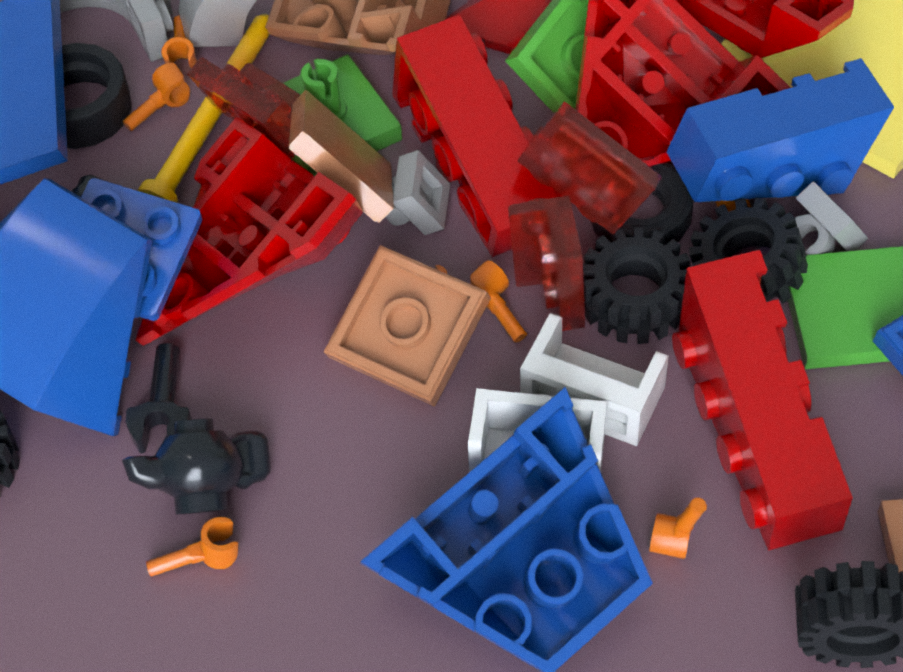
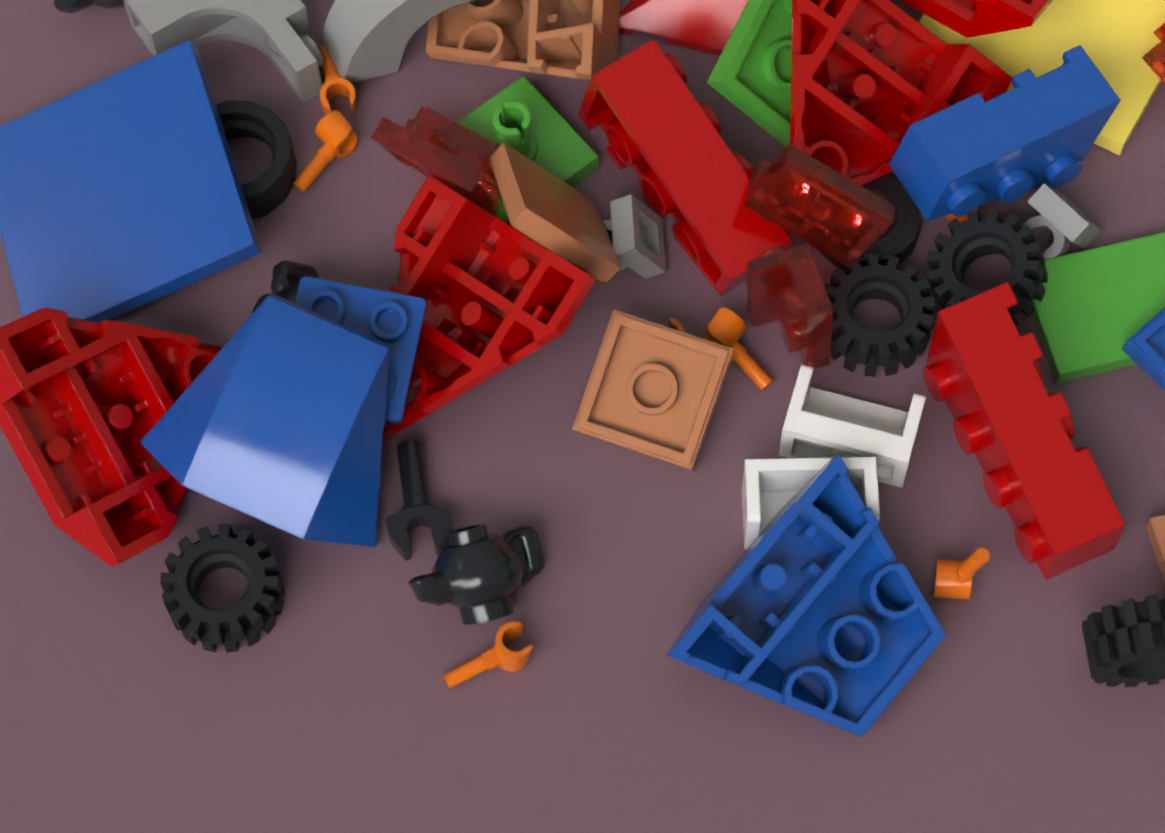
camera: 10 degrees left, 10 degrees up
yellow bar [137,14,270,203] -> none

